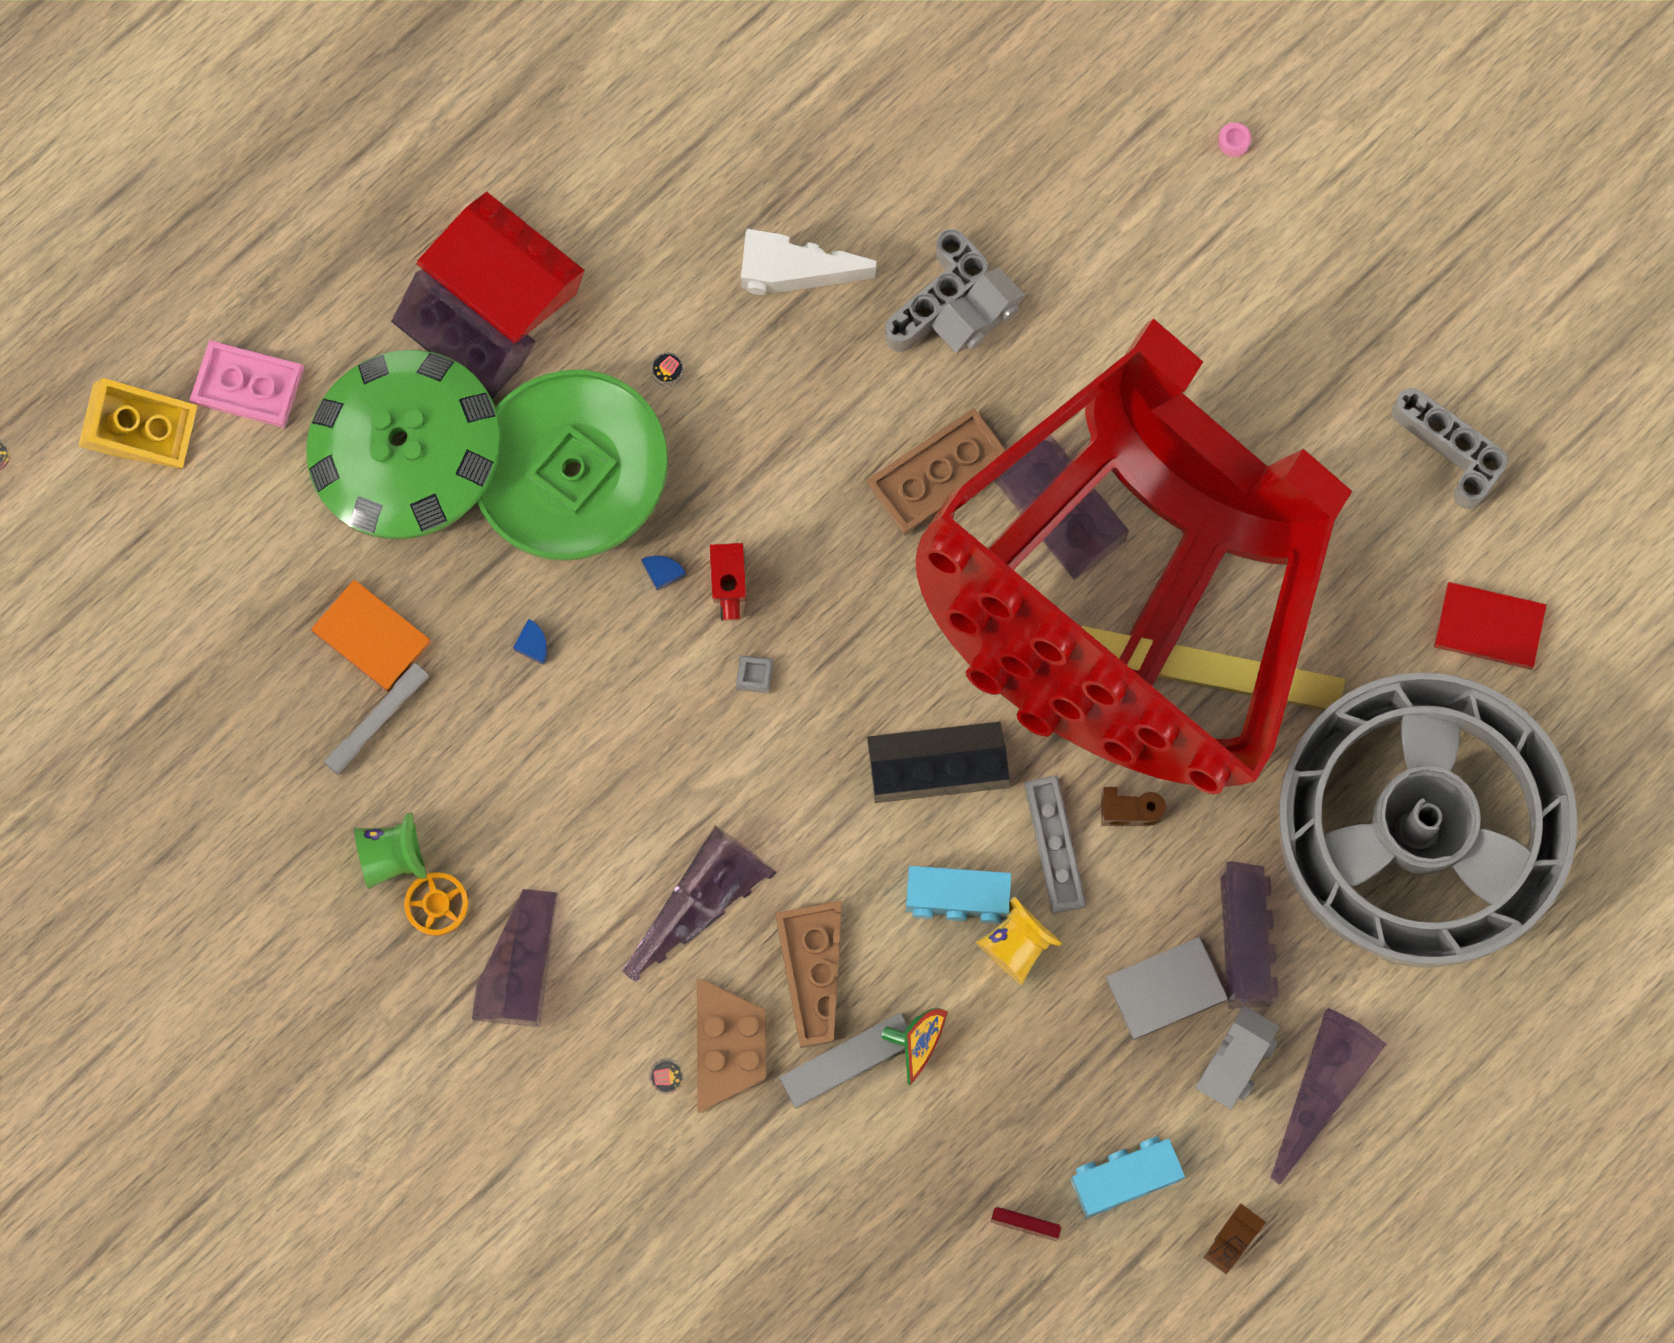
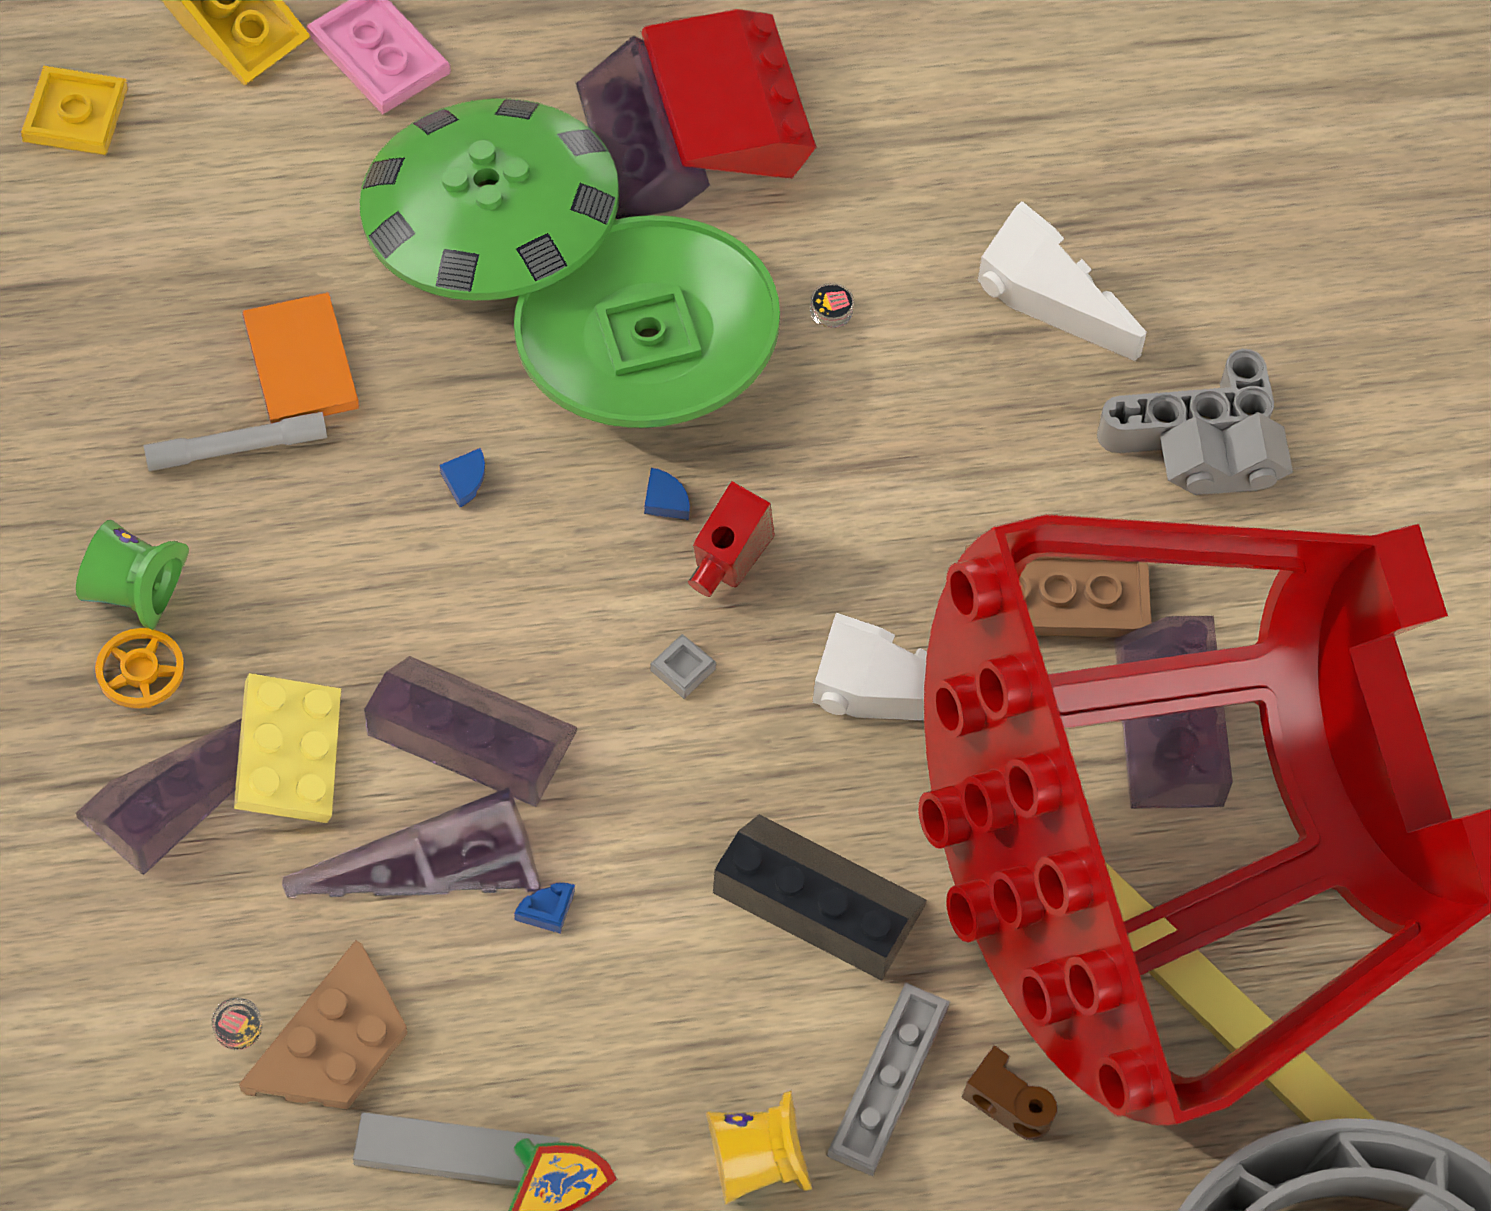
camera: 30 degrees right, 15 degrees down
medium nougat wing [775,900,842,1048] -> none
medium azure brick [906,866,1011,924] -> none
none -> yellow tile [21,65,128,155]
none -> light yellow plate [234,673,341,823]
none -> slope [364,656,577,807]
none -> blue tile [514,883,575,933]
none -> white wedge [813,613,927,720]

